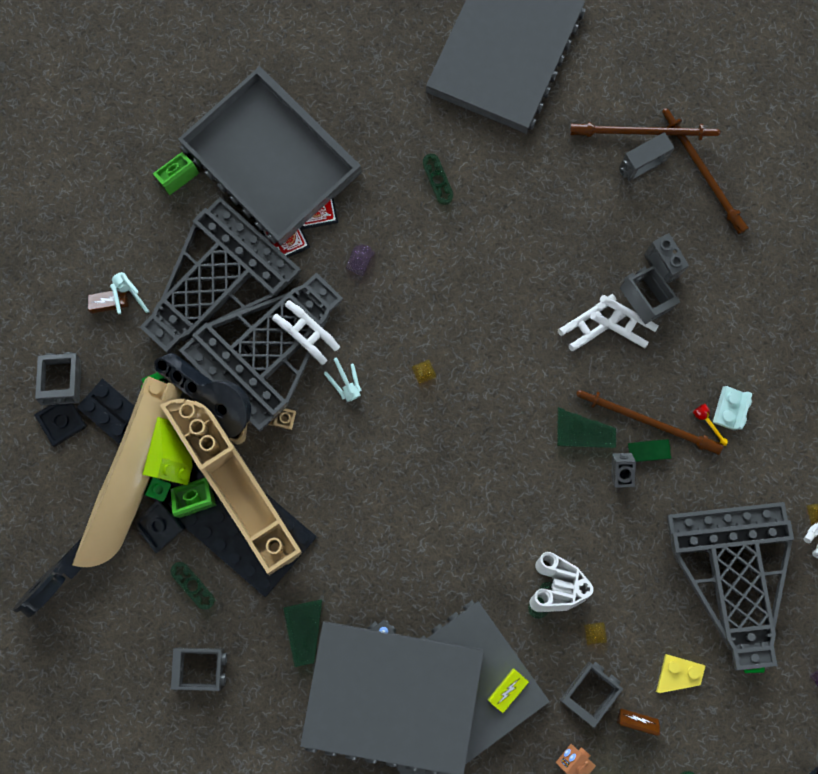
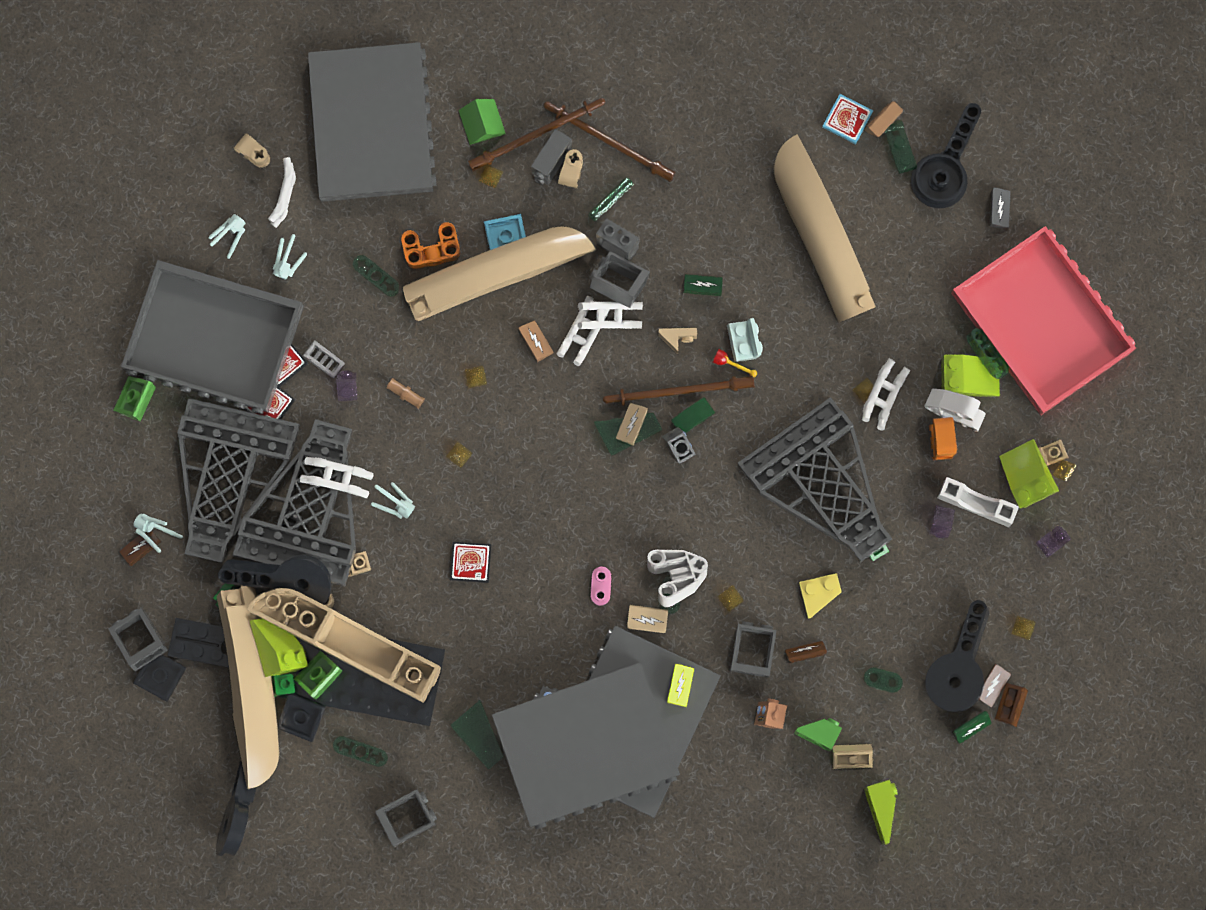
camera: 30 degrees left, 0 degrees up
none -> light aqua plant [209,214,246,259]
none -> tan piece [234,134,270,168]
none -> white piece [268,157,296,228]
none -> light aqua plant [273,234,307,280]
none -> light grey slope [302,340,345,378]
none -> medium nougat pin [386,378,425,409]
none -> orange beam [401,222,460,269]
none -> tan slope [403,227,596,321]
none -> tile [450,542,492,583]
none -> bright green slope [459,99,506,145]
none -> clear yellow slope [465,366,487,388]
none -> clear yellow slope [478,165,503,188]
none -> medium azure tile [484,214,526,250]
none -> medium nougat slope [518,321,554,362]
none -> tan piece [558,150,583,188]
none -> clear green axle [588,177,633,221]
none -> bright pink plate [591,567,611,606]
none -> tan slope [616,403,648,446]
none -> tan slope [627,605,668,633]
none -> tan slope [659,328,697,354]
none -> dark green slope [684,274,723,296]

